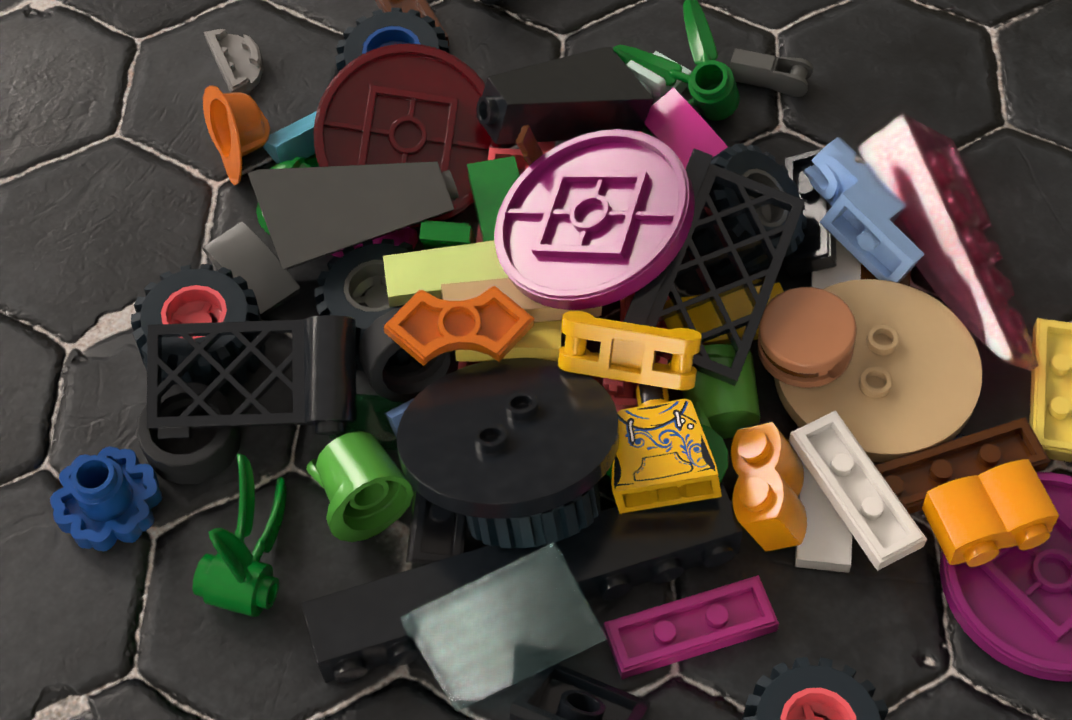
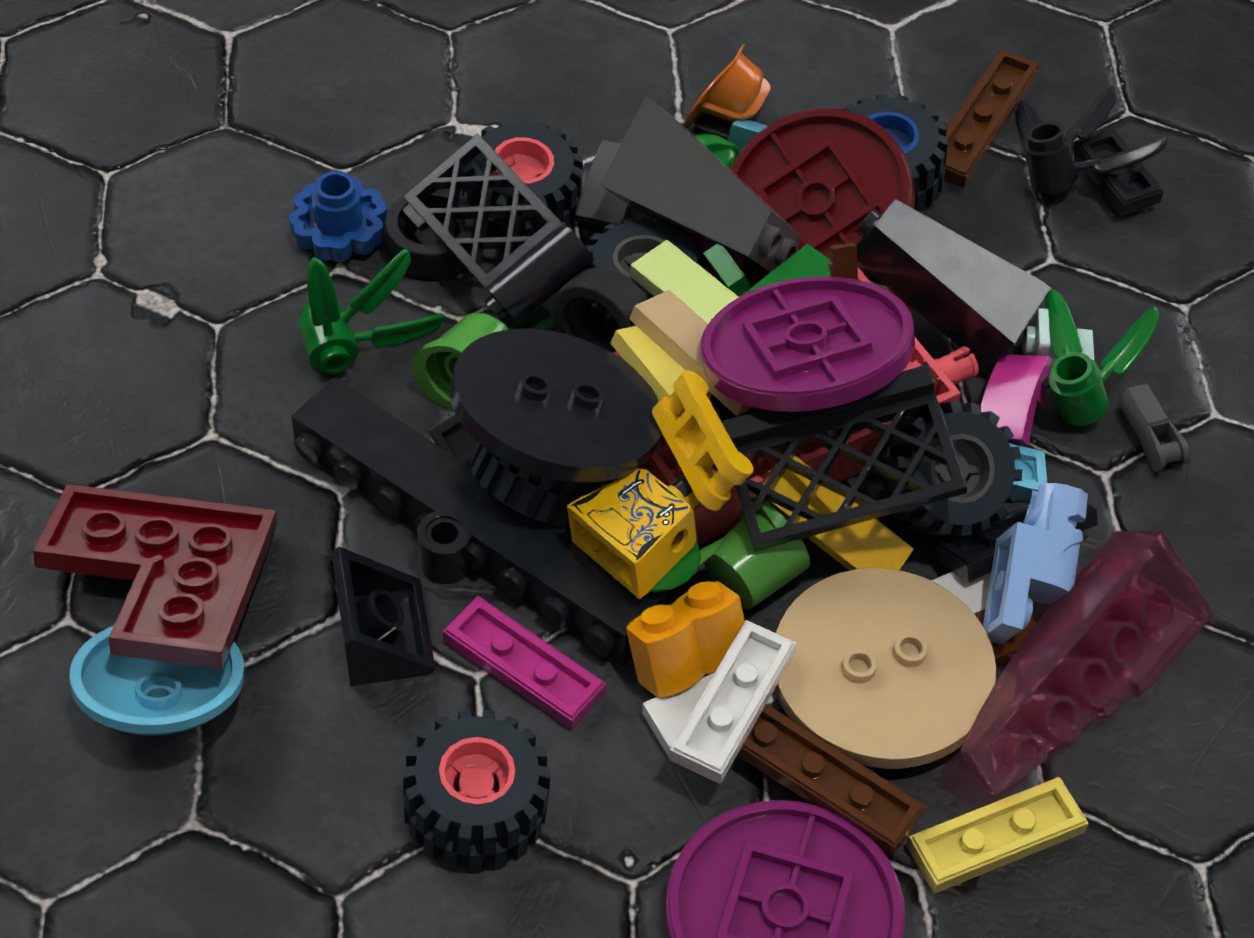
camera: 50 degrees right, 5 degrees down
light grey tile [204,29,264,94] -> none
orange tile [384,286,535,366] -> none
clear light blue piece [401,542,607,711] -> none
nougat head [758,287,857,388] -> none
light orange brick [922,459,1059,567] -> none

